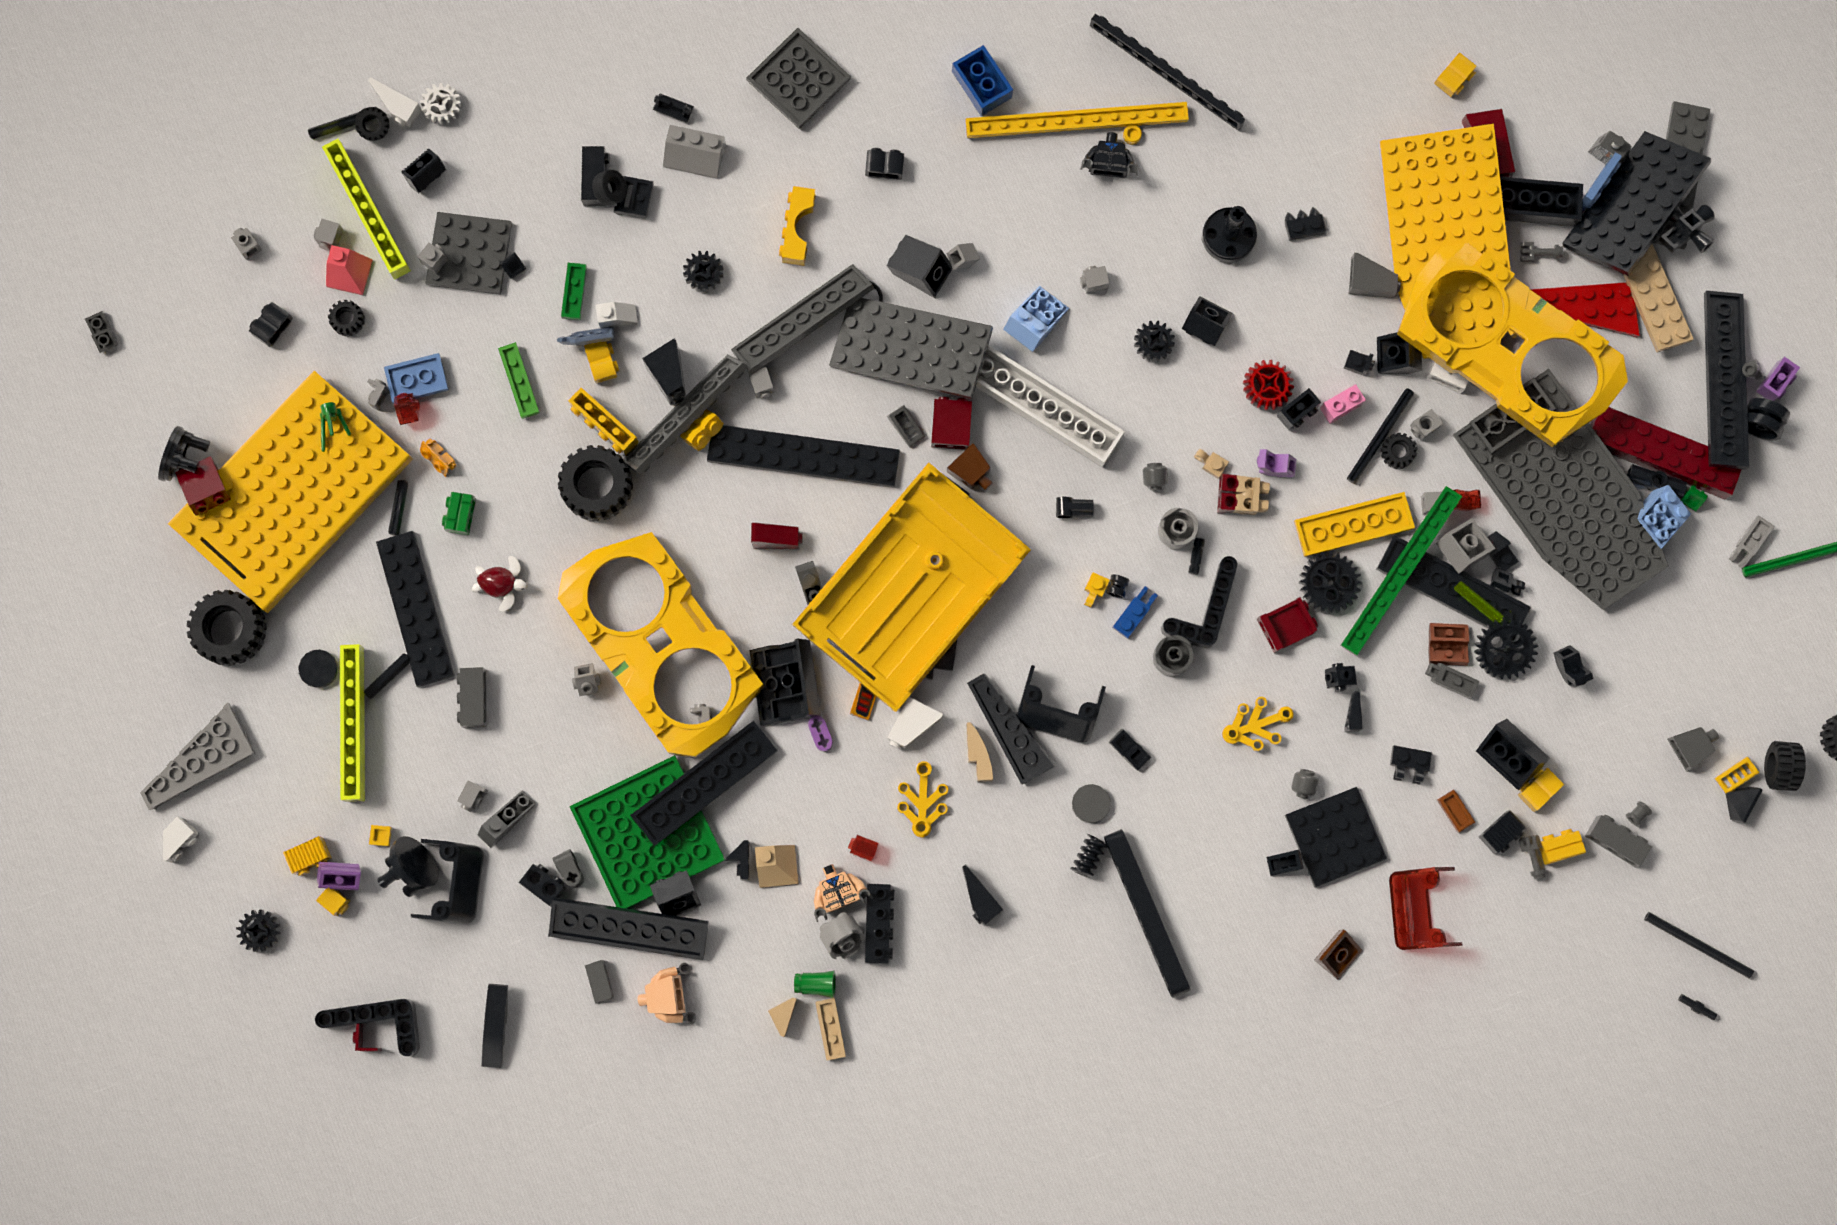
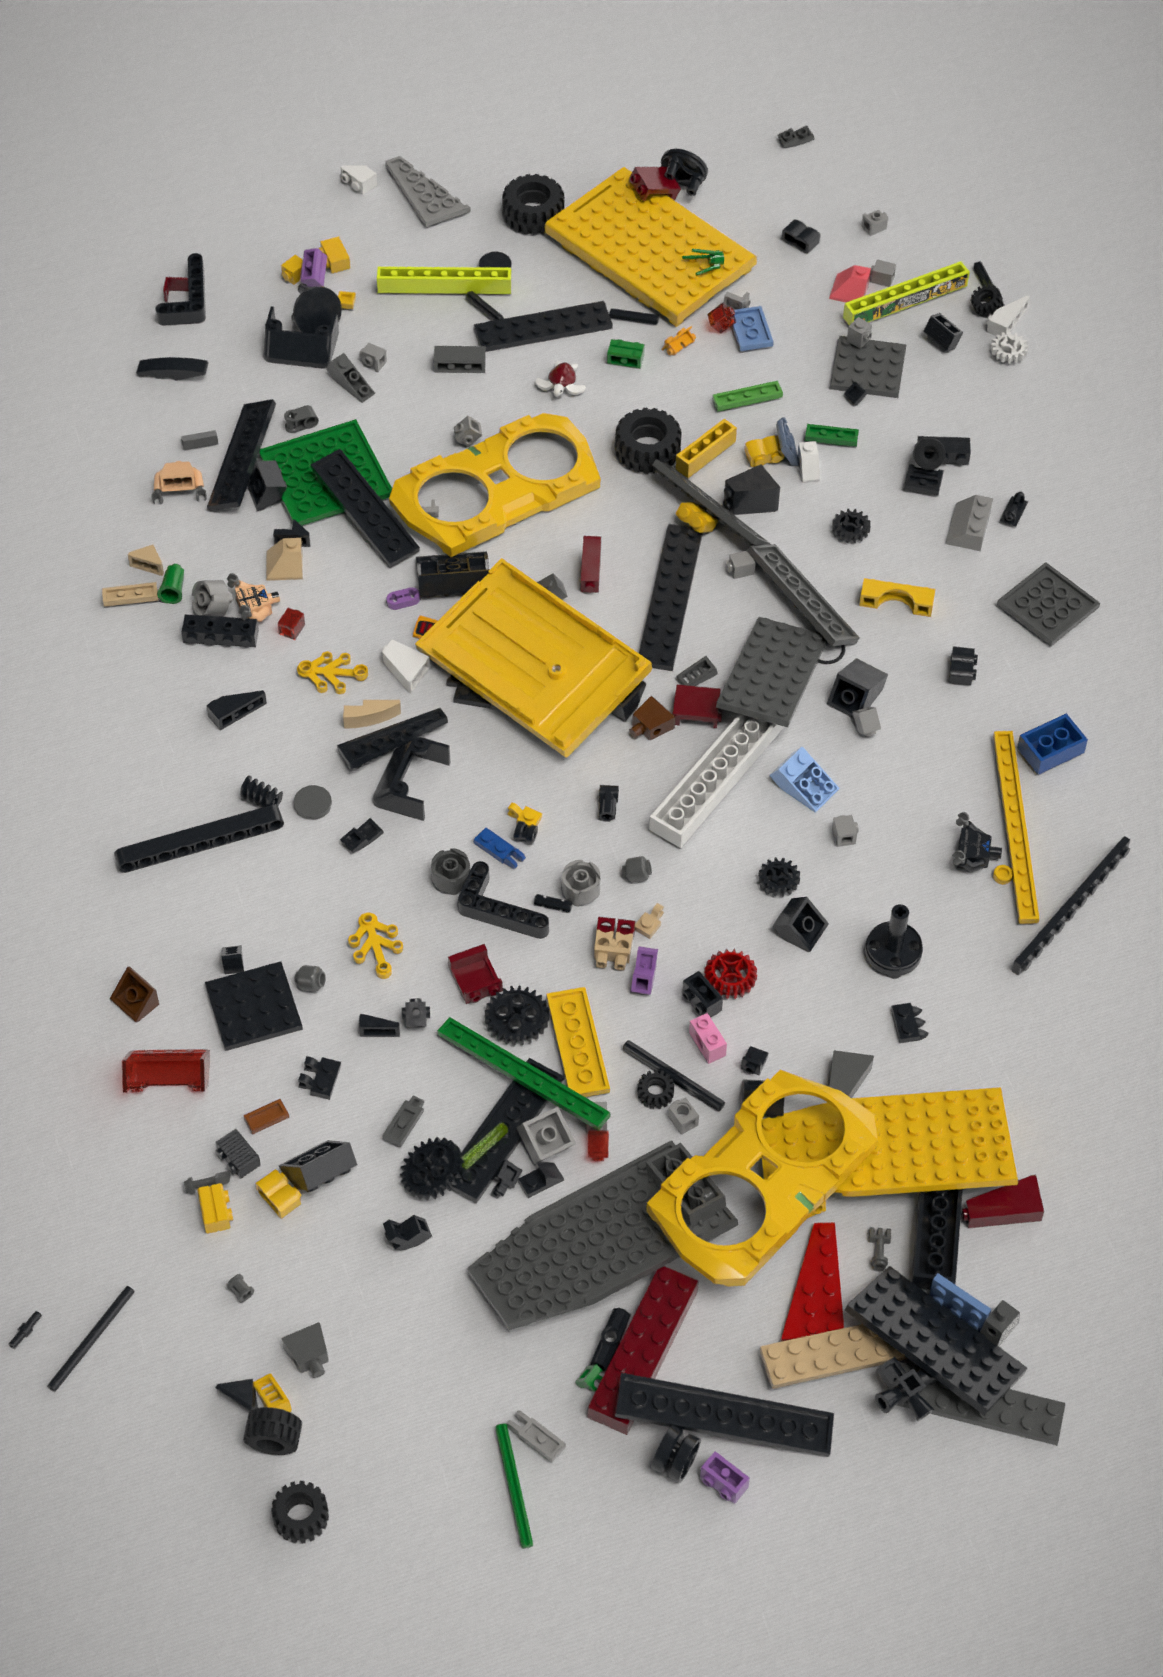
camera: 95 degrees right, 25 degrees down
black gear [236,909,281,952] -> none
black tyre [328,300,365,336] -> none
black brick [518,864,566,907] -> none
copper slope [1428,623,1469,666] -> none
yellow brick [1434,52,1477,97] -> none
dark grey brick [1585,815,1652,867] -> none
light blue slope [1637,485,1691,549] -> none
dark grey hinge [1742,360,1765,380] -> none

